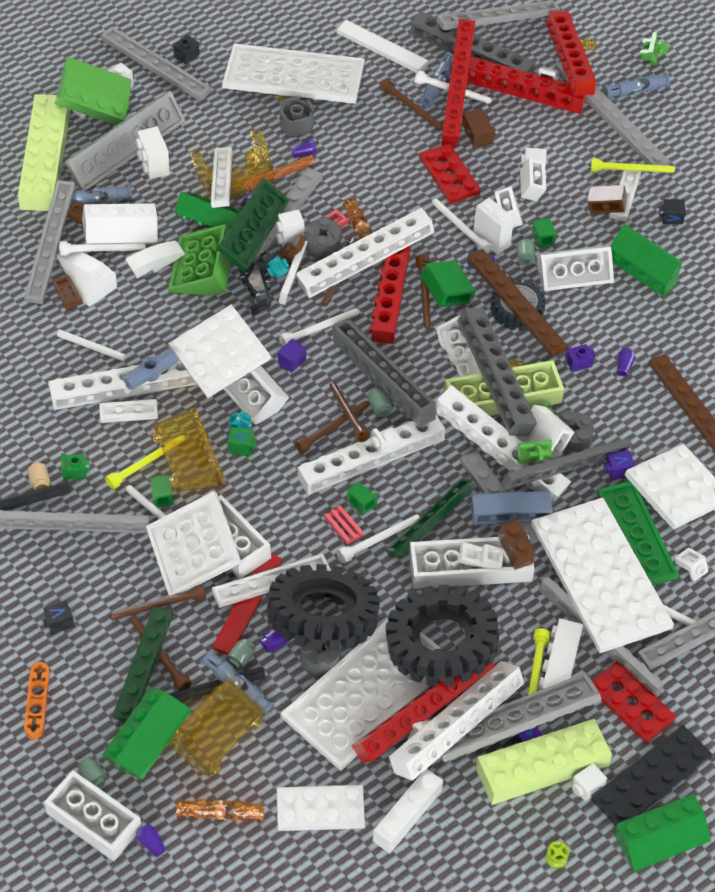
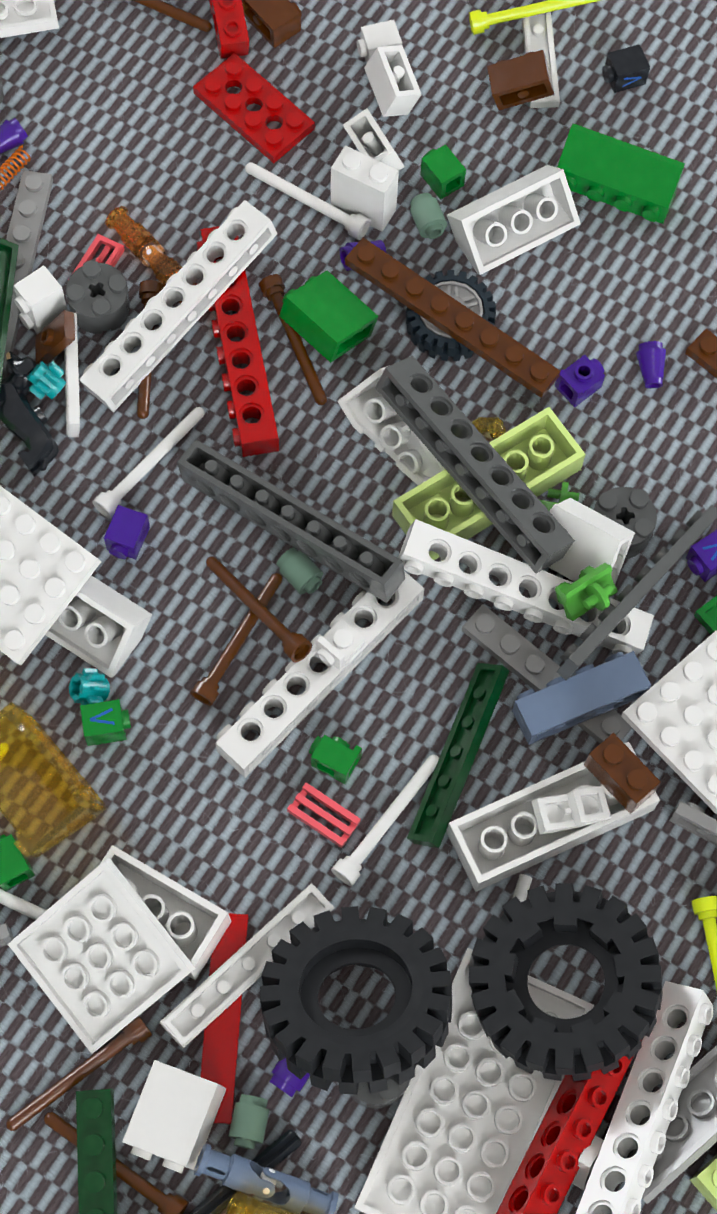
camera: 20 degrees left, 15 degrees up
none -> white brick [122,1060,227,1173]

